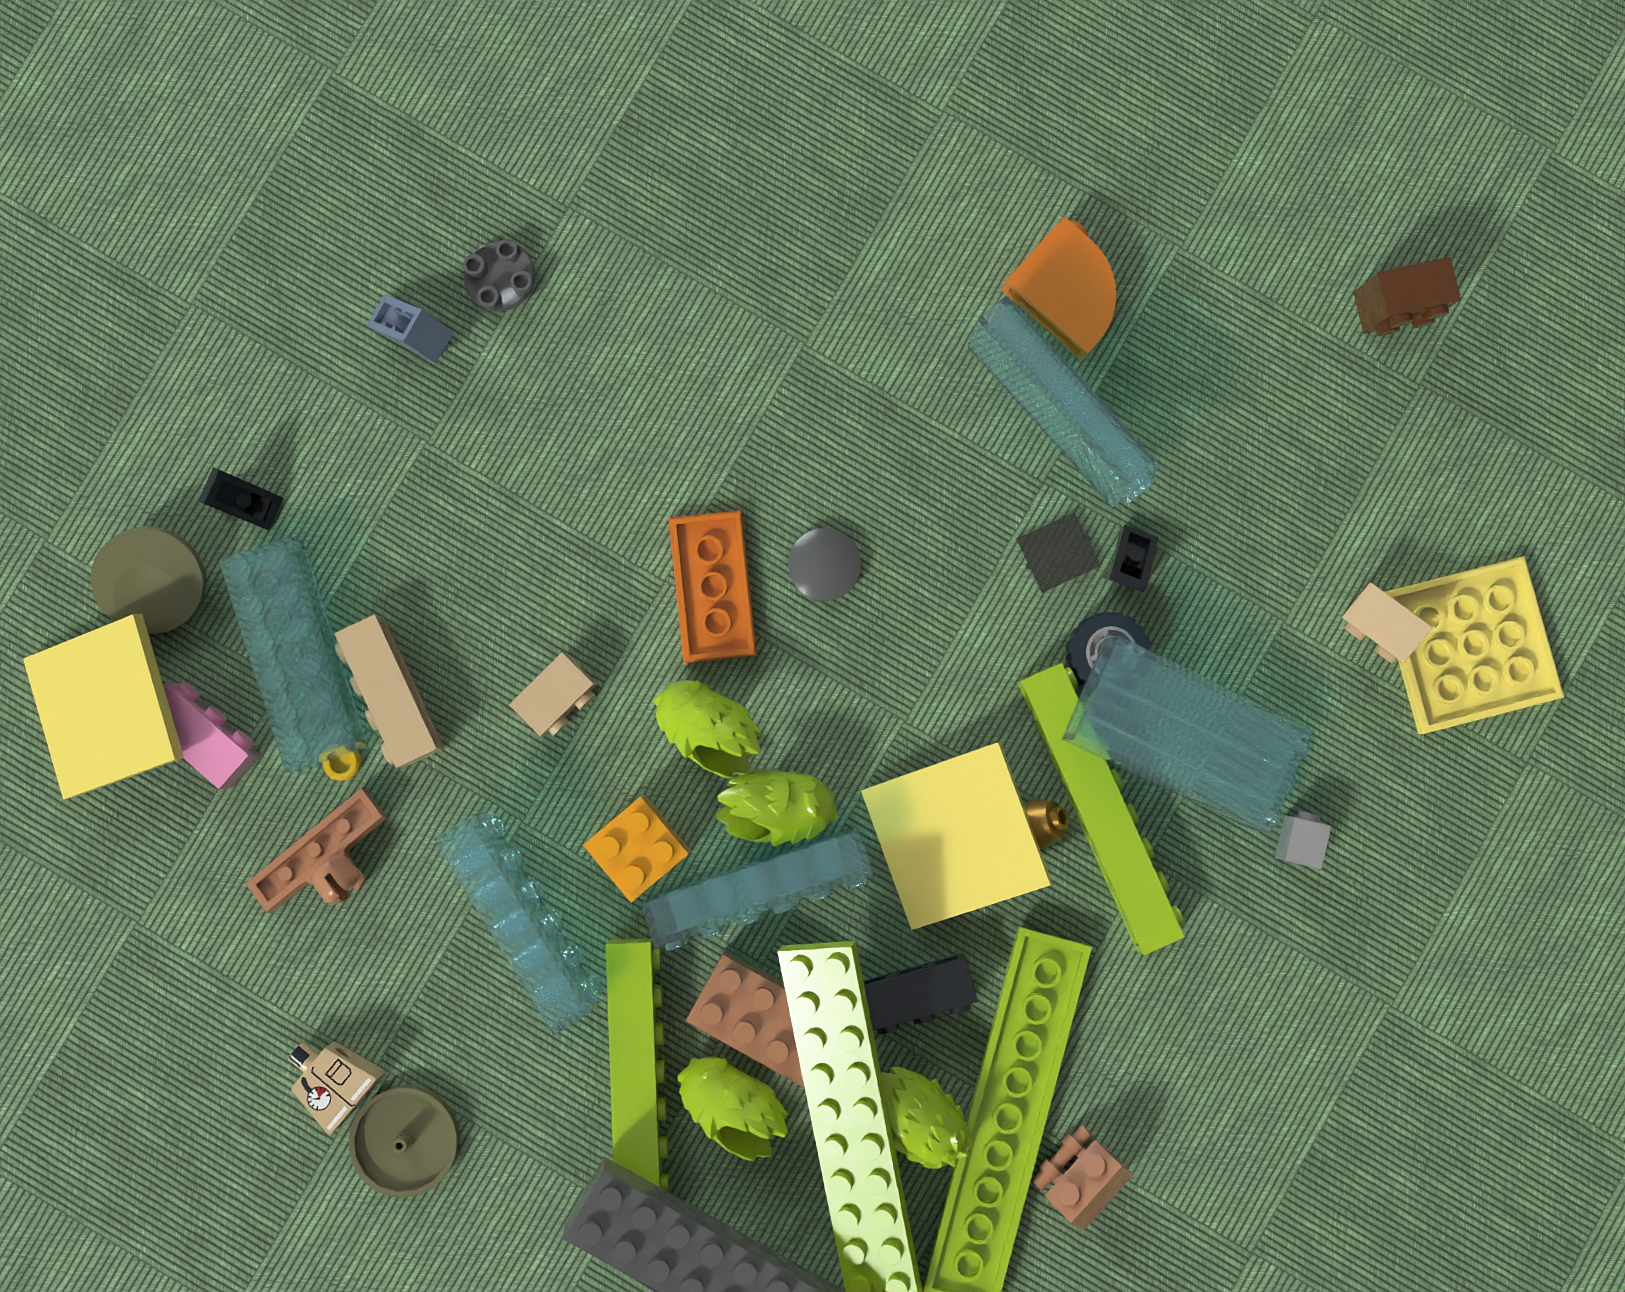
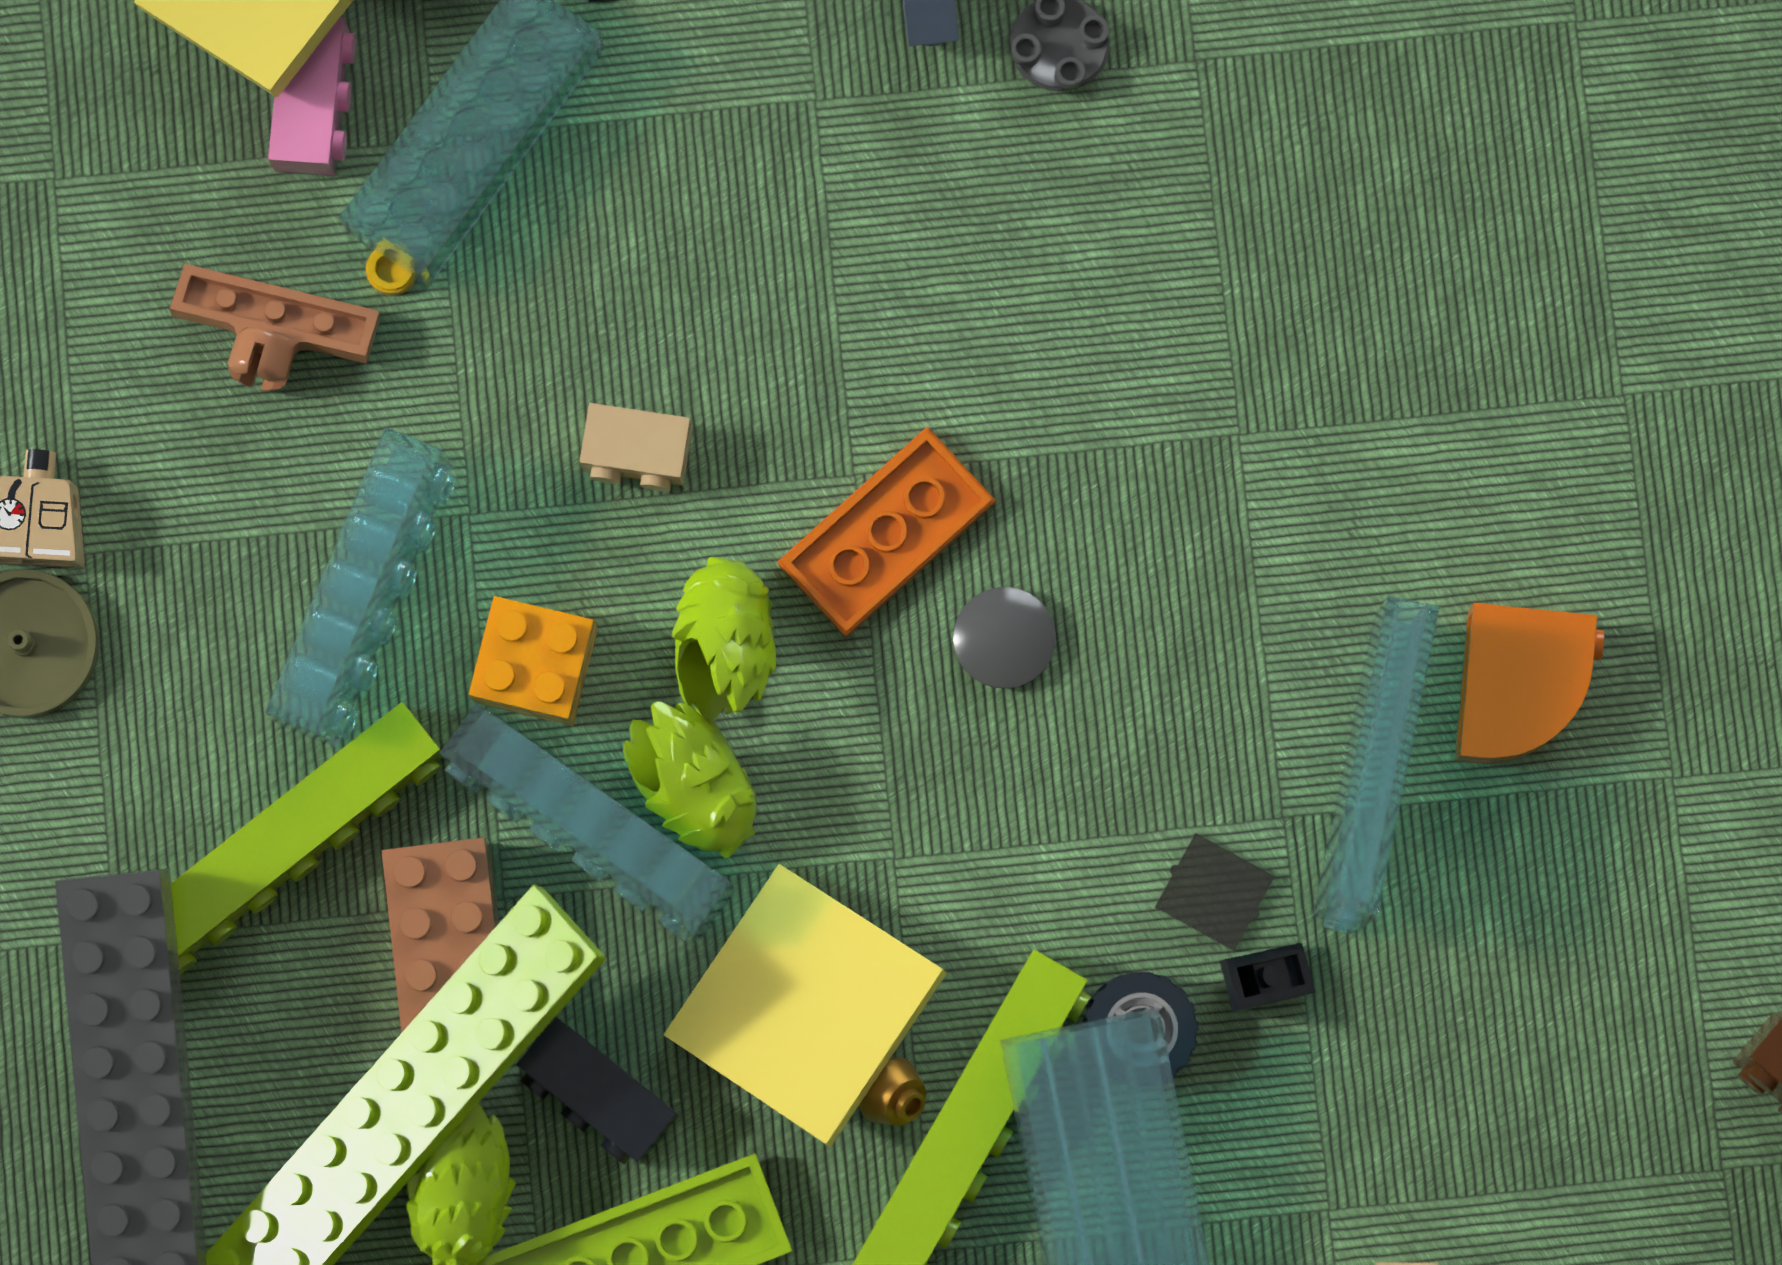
camera: 60 degrees right, 5 degrees down
tan brick [334,614,445,768] -> none
lime head [677,1056,788,1161] -> none

